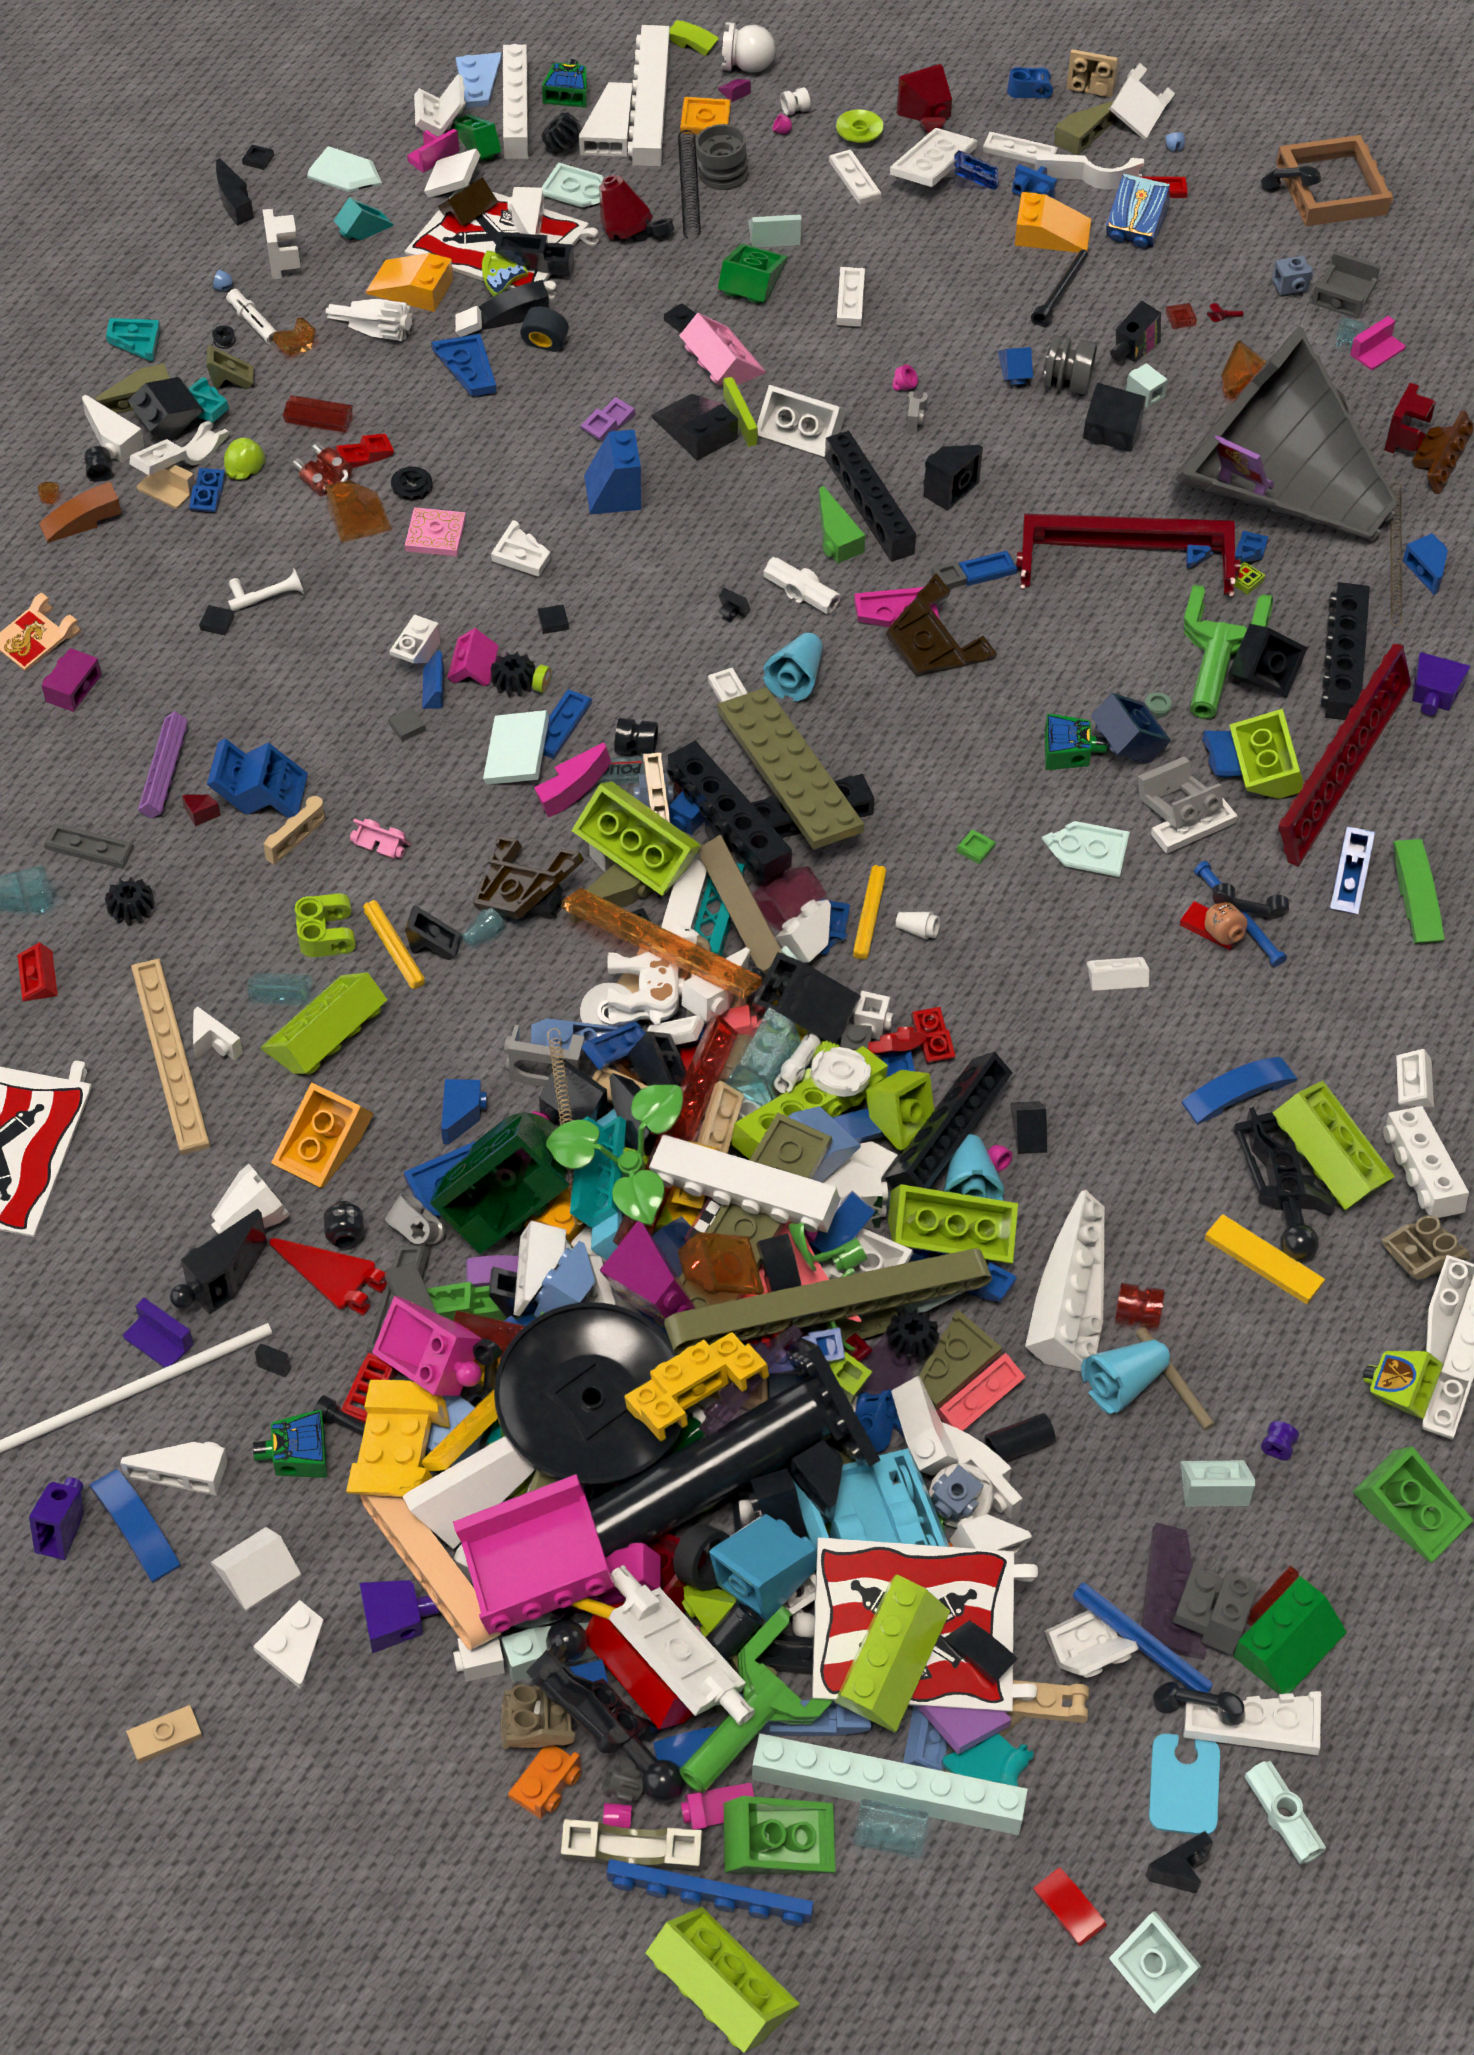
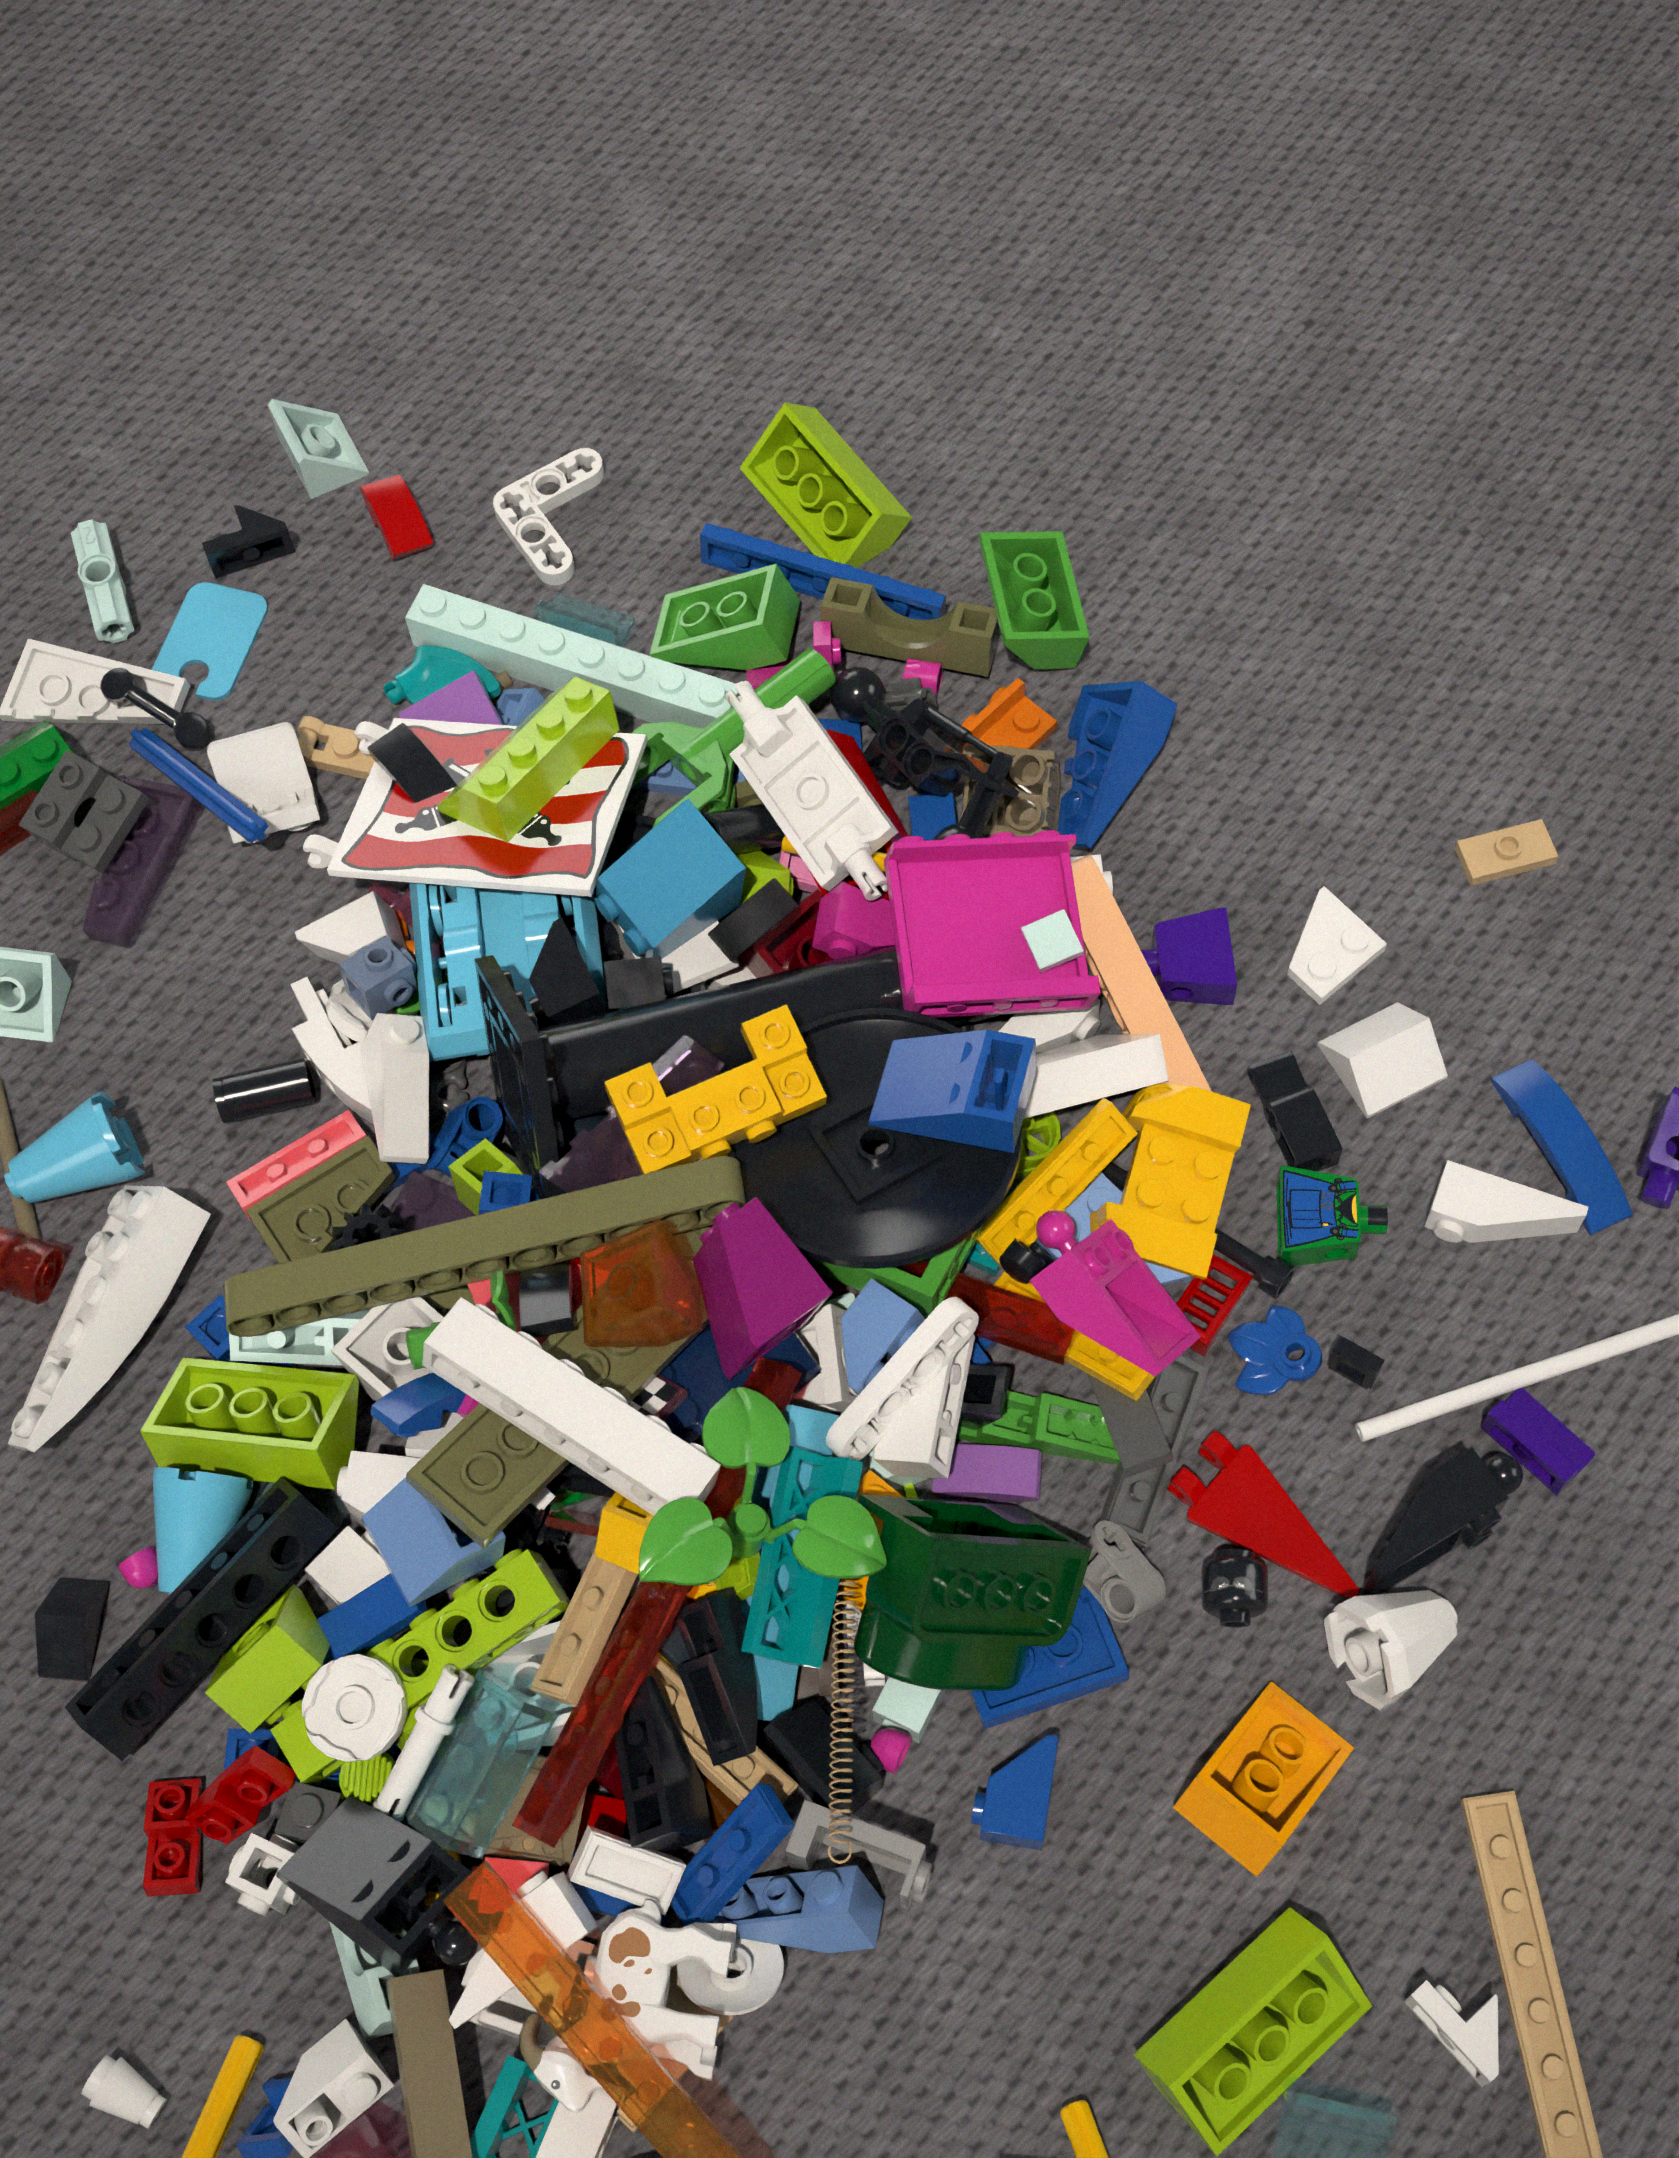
camera: 165 degrees left, 10 degrees up
none -> white beam [493,448,604,585]
none -> white beam [826,1297,979,1461]
none -> blue slope [869,1030,1036,1153]
none -> bright green slope [978,531,1090,669]
none -> light aqua tile [1021,909,1084,973]
none -> blue wedge [1057,681,1178,848]
none -> blue plate [1228,1305,1322,1395]
none -> black piece [1247,1051,1343,1172]

